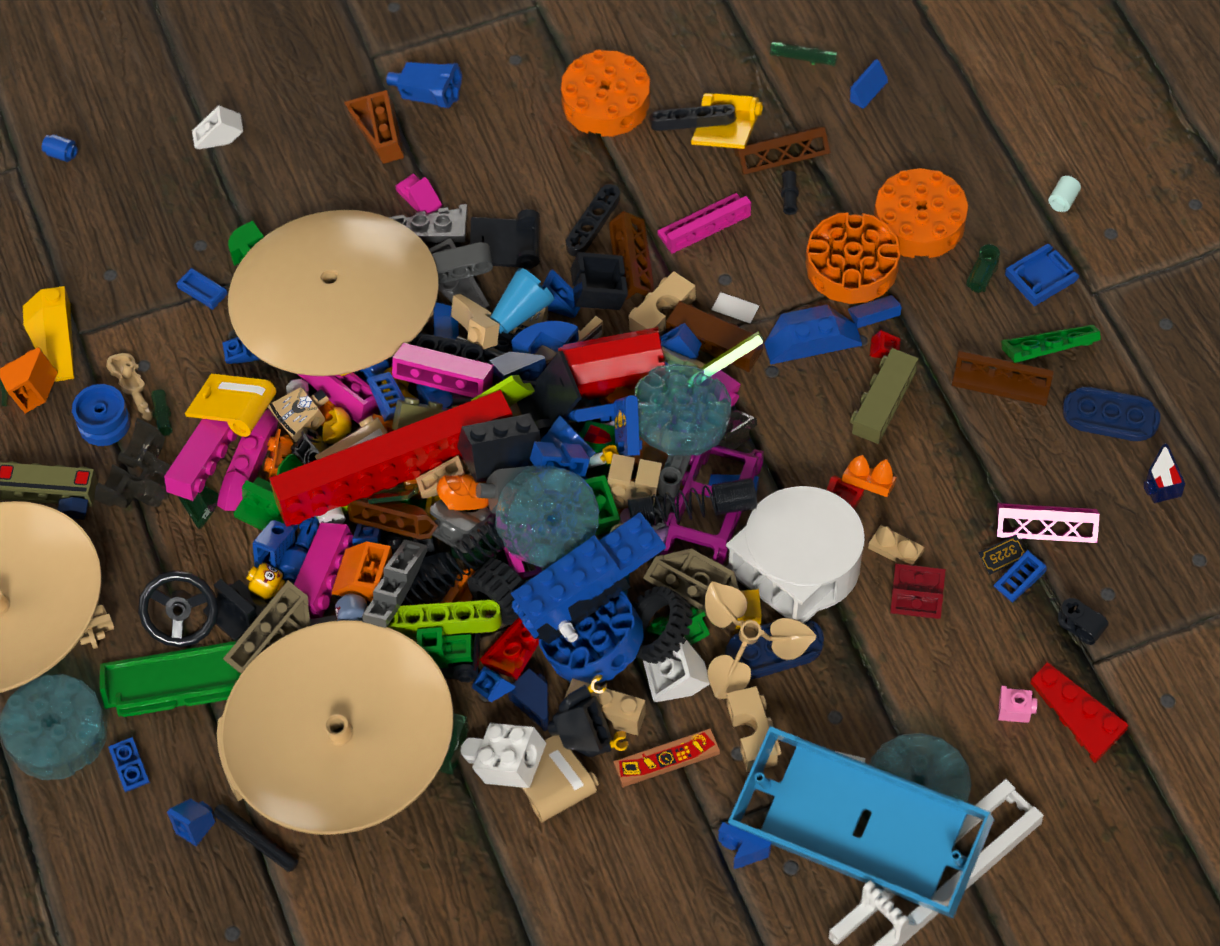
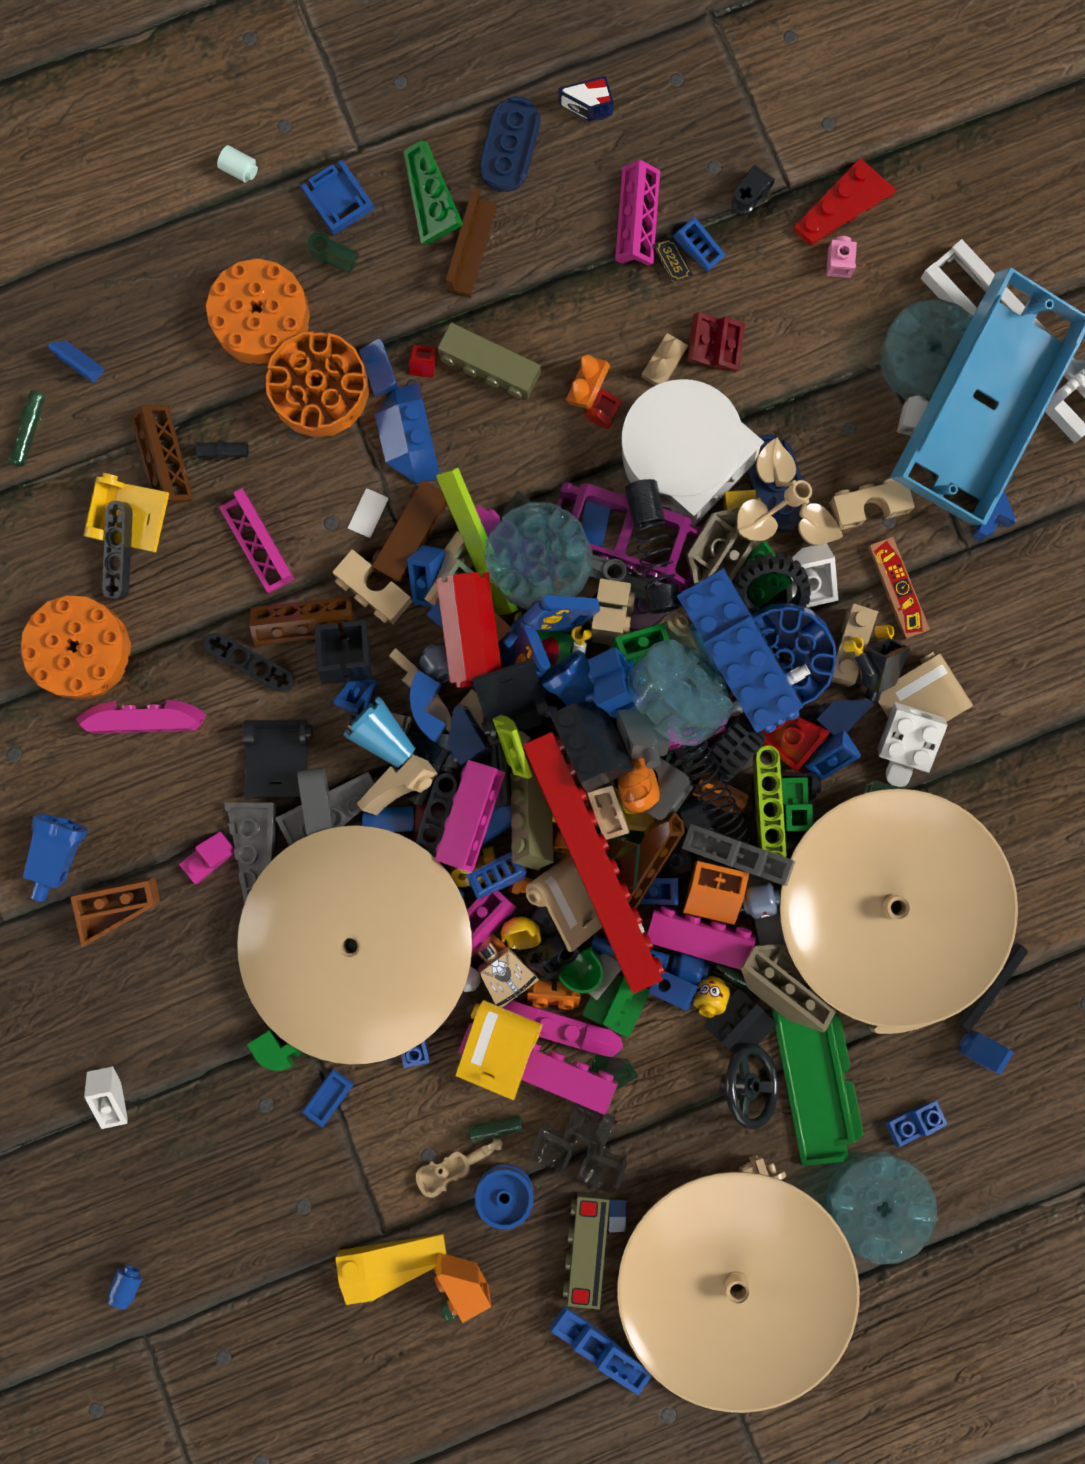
camera: 95 degrees left, 25 degrees up
none -> dark pink brick [76,700,206,734]

